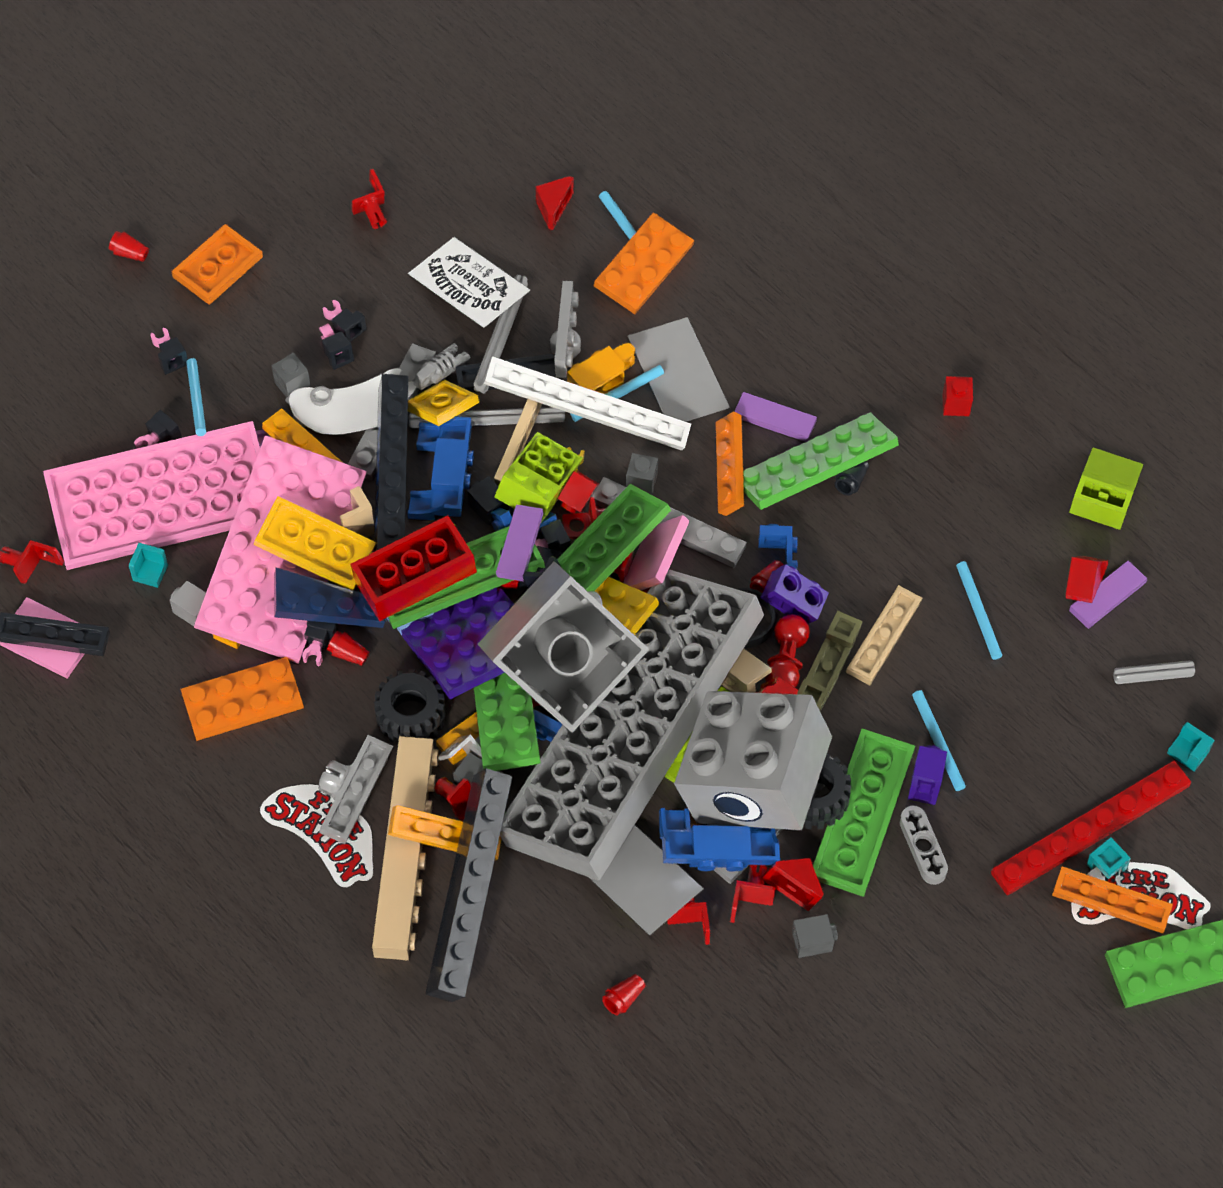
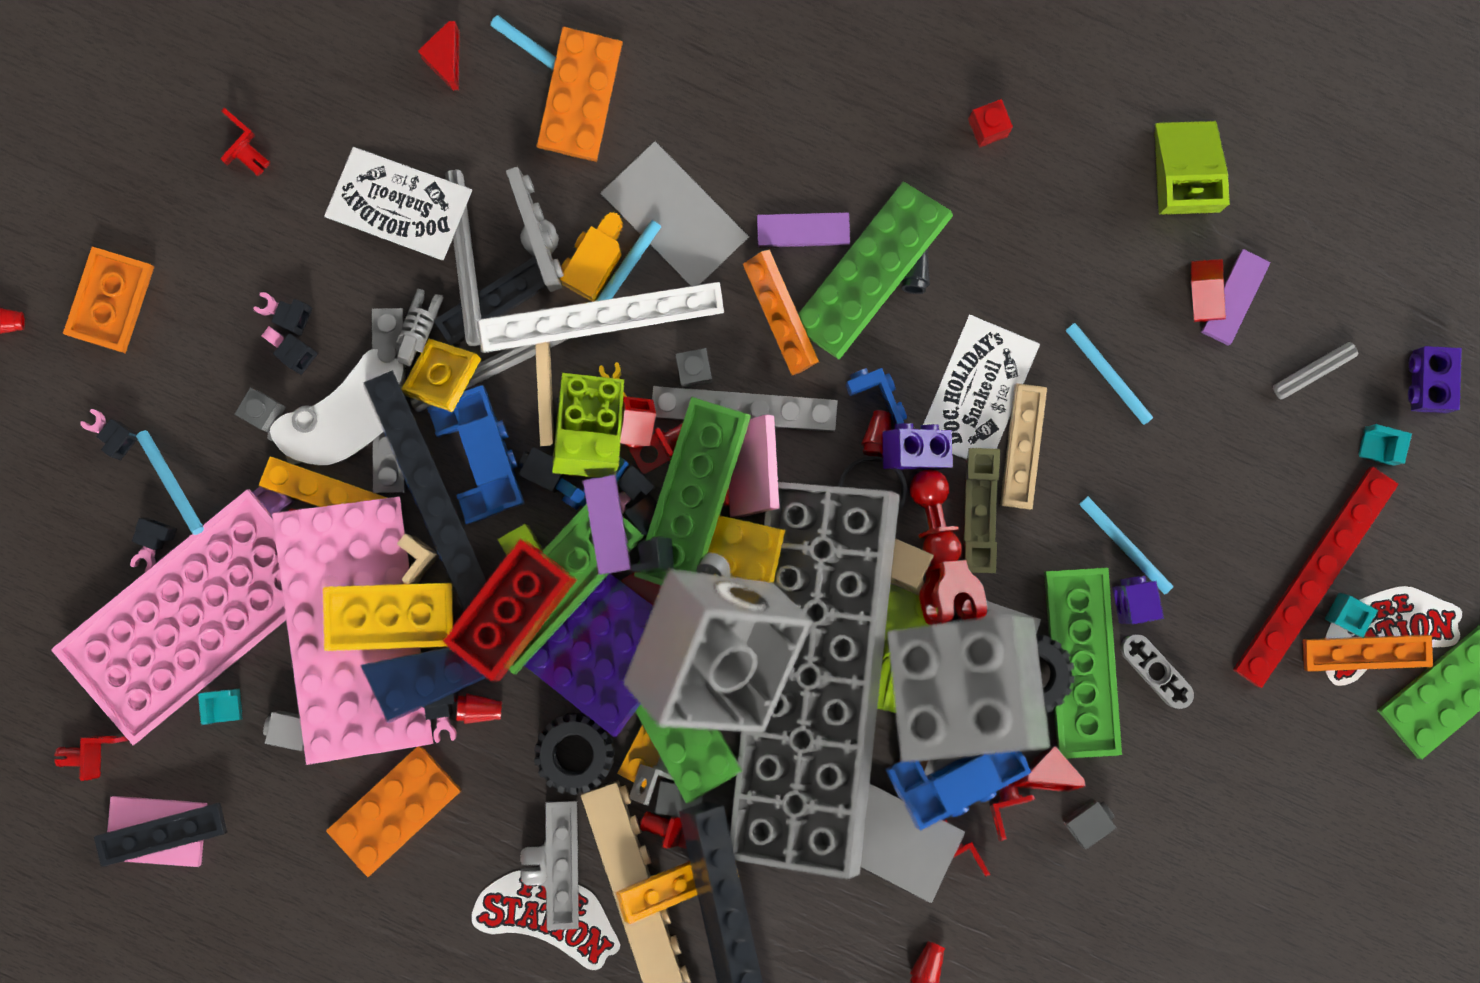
camera: 25 degrees left, 25 degrees up
none -> white sticker [923,314,1040,460]

